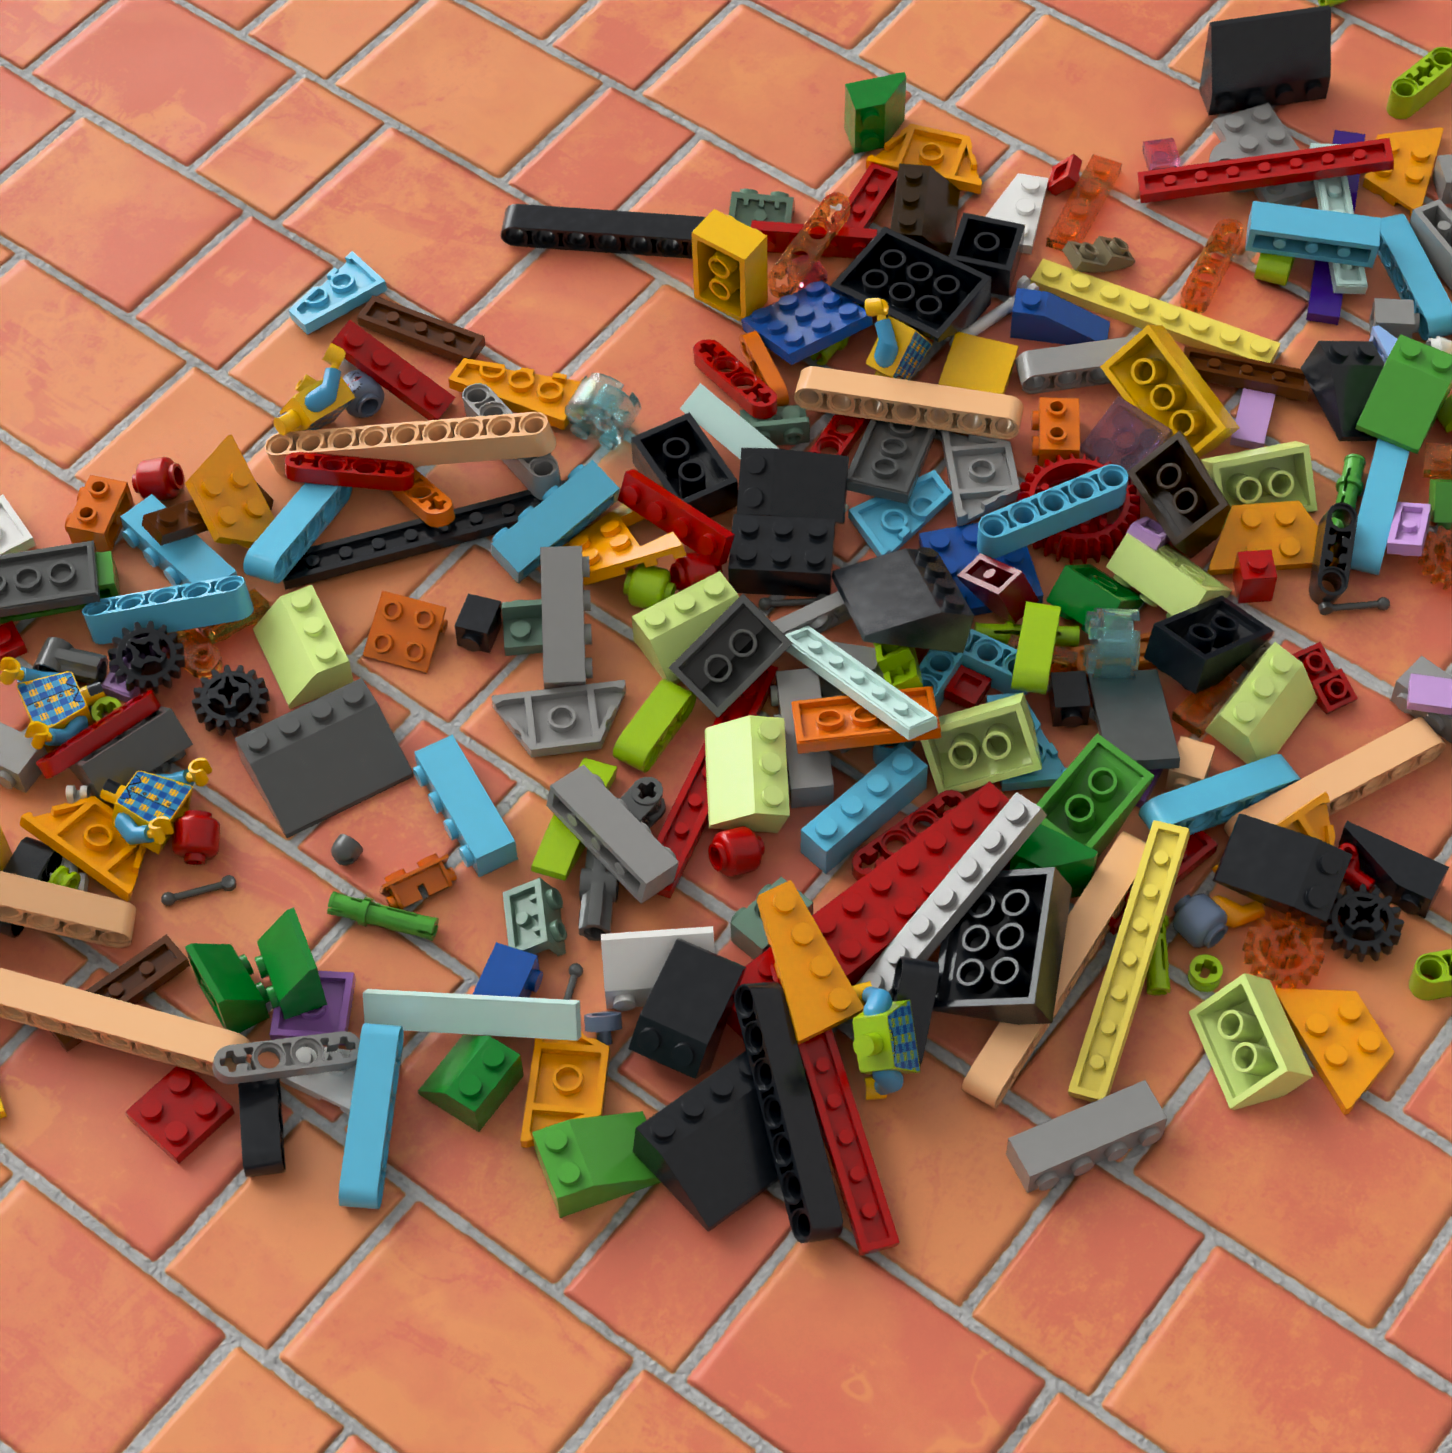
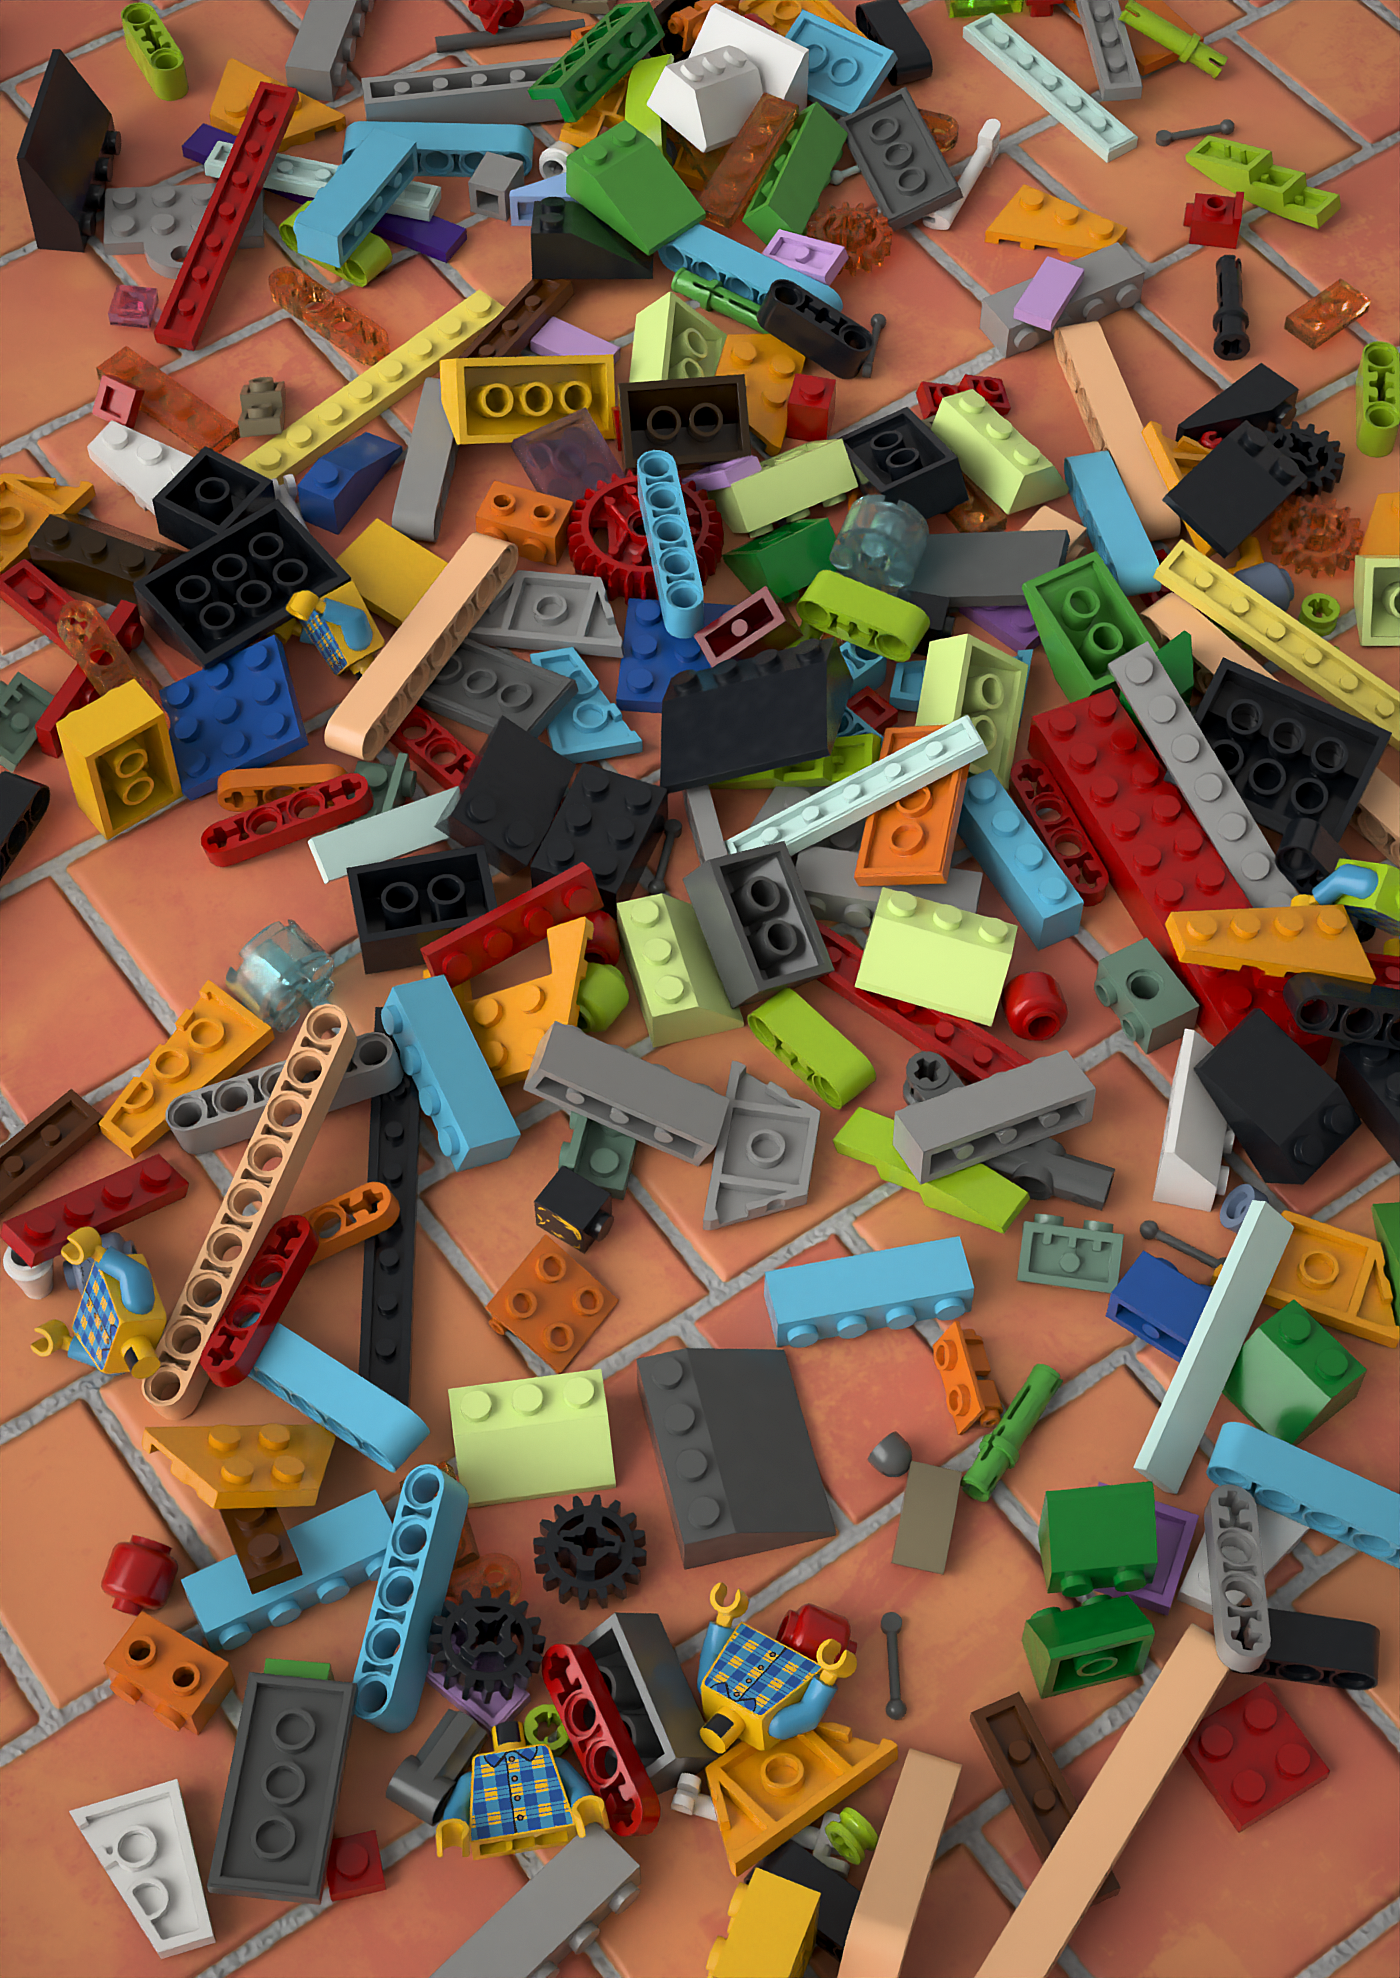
camera: 75 degrees left, 0 degrees up
none -> dark tan slope [891,1461,962,1575]

